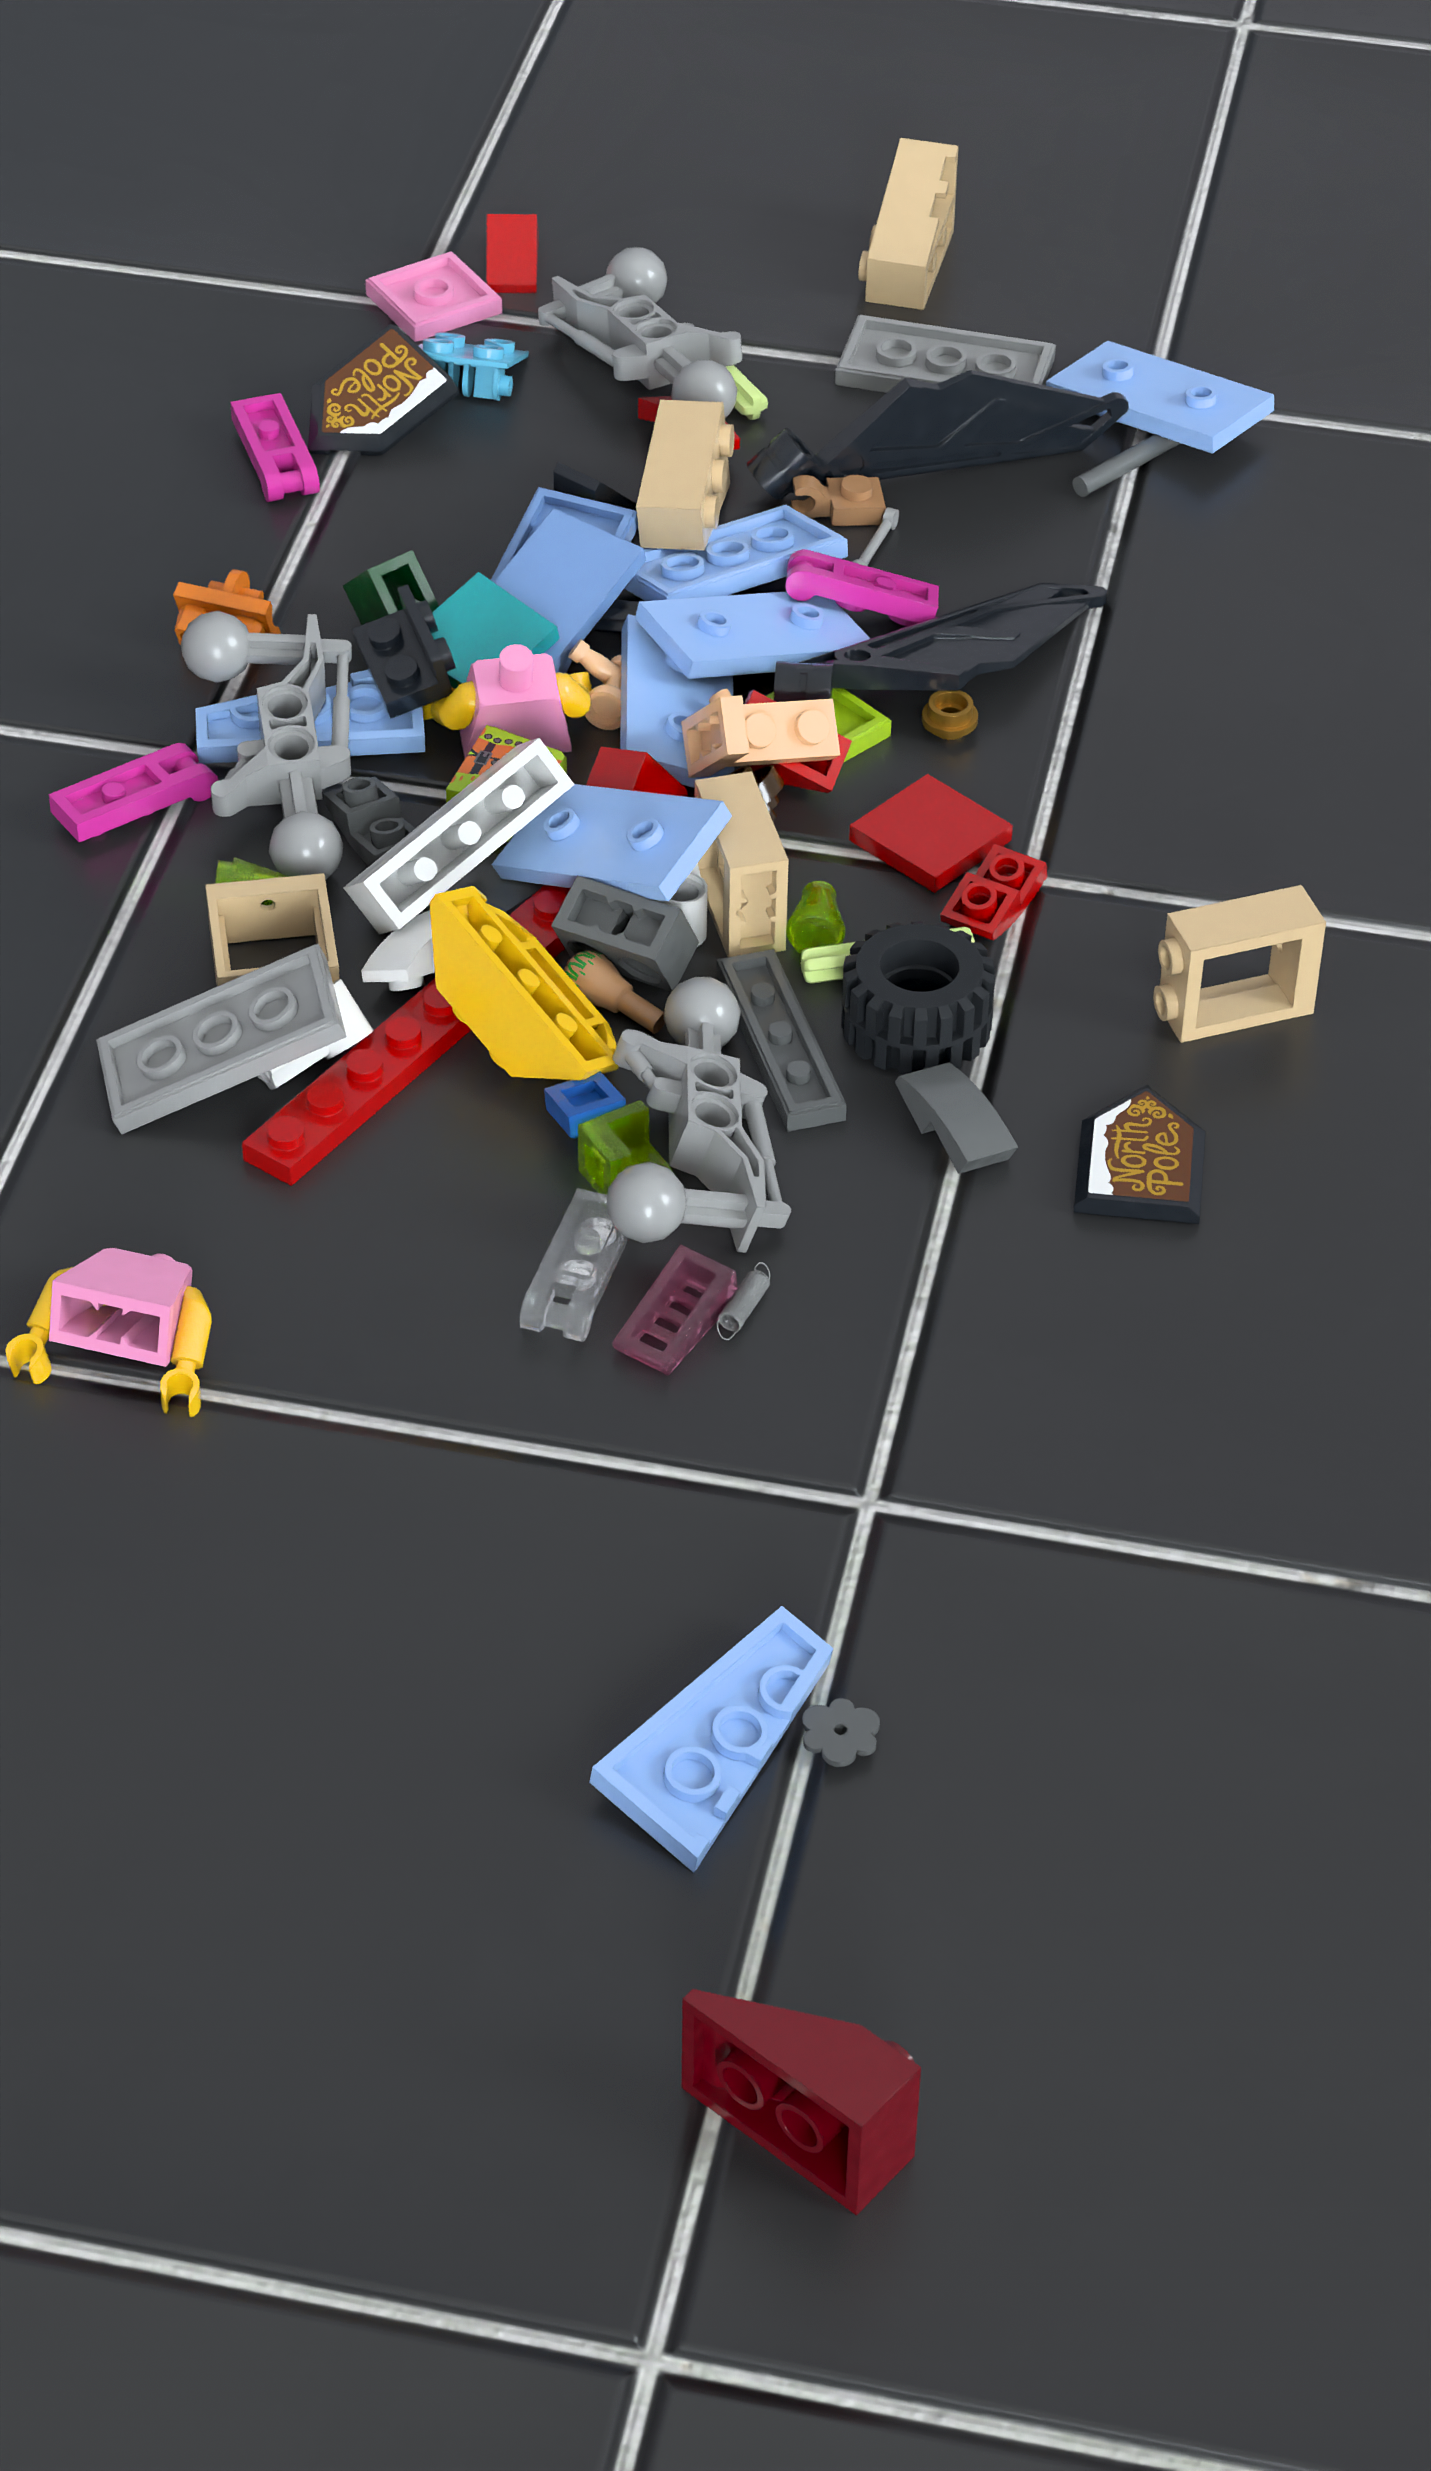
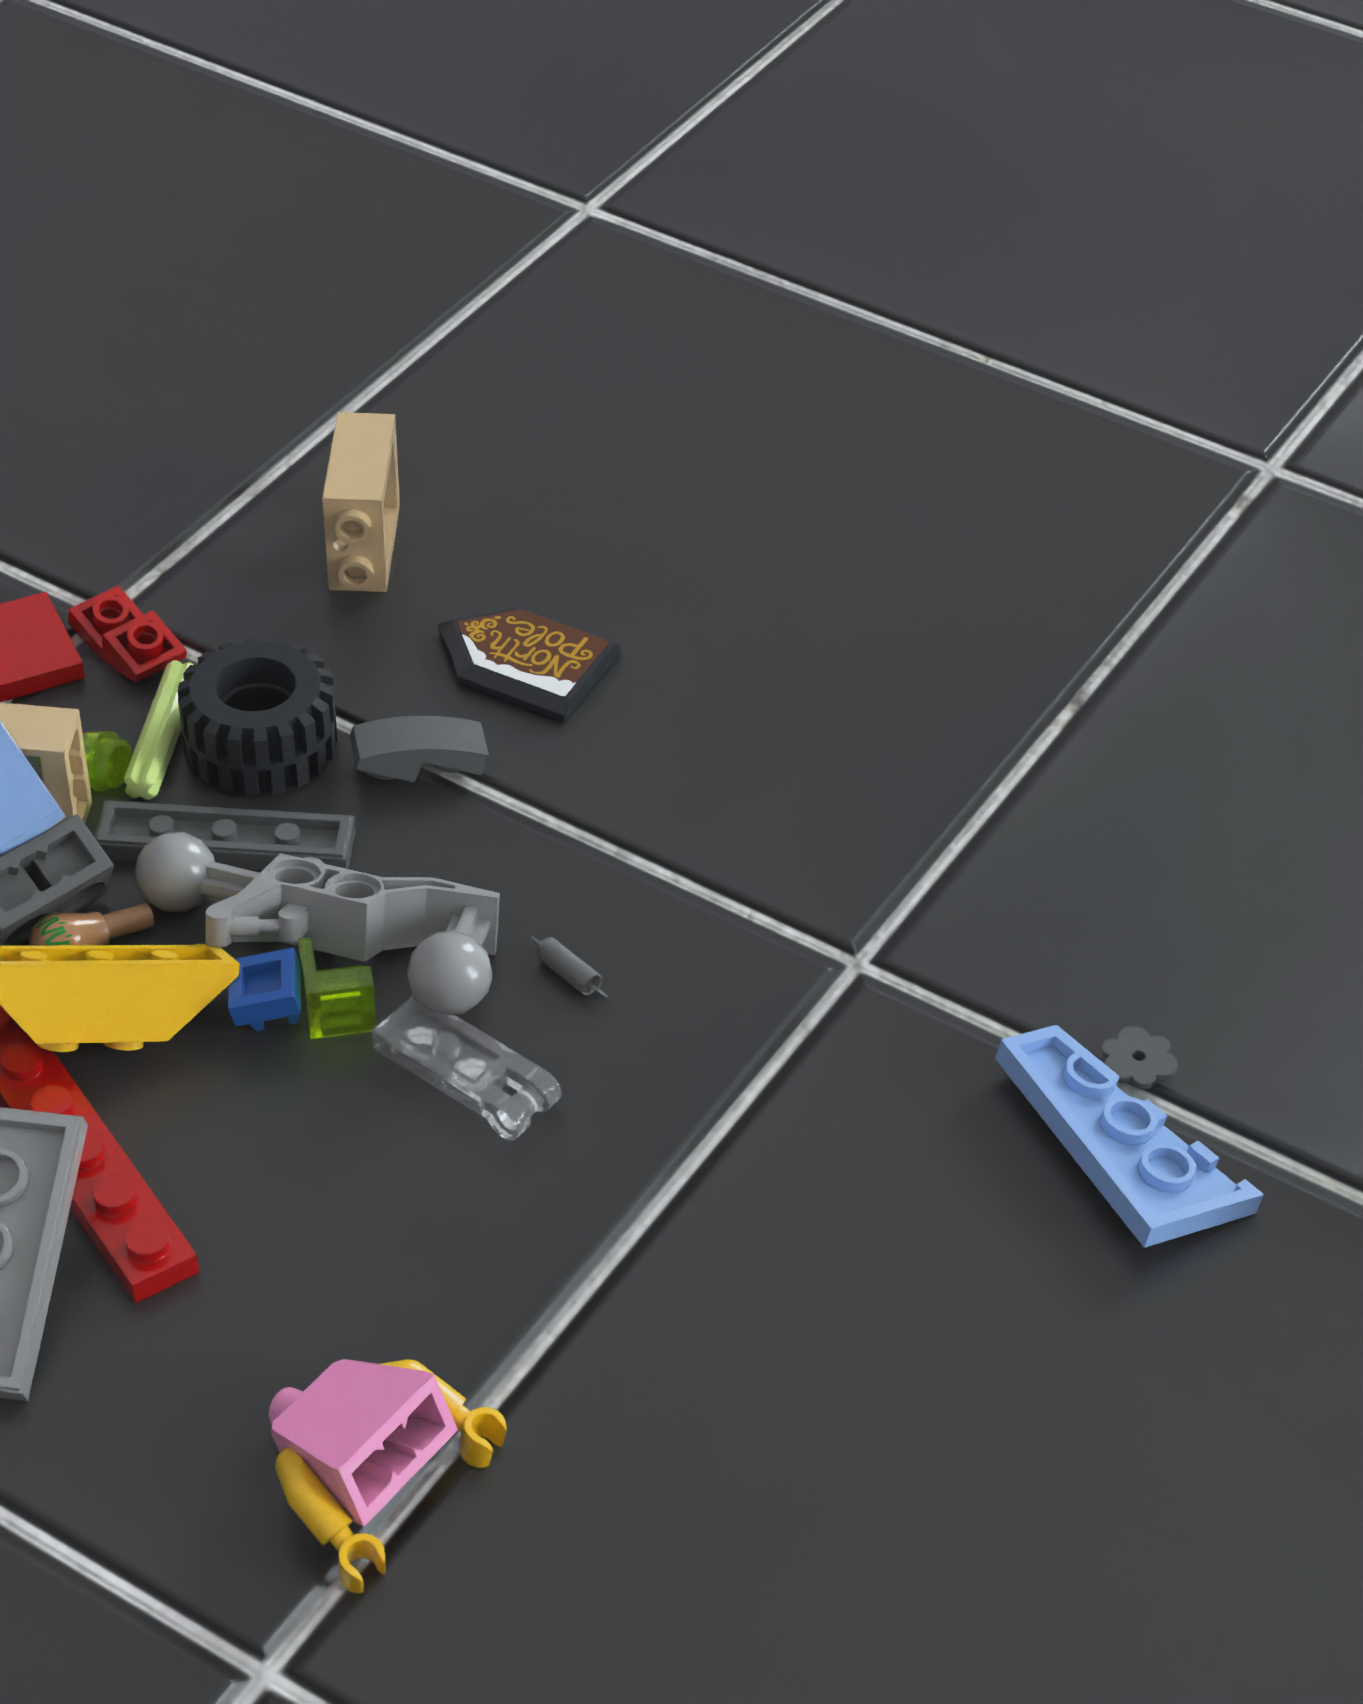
camera: 70 degrees left, 0 degrees up
clear pink slope [612,1244,738,1375] -> none

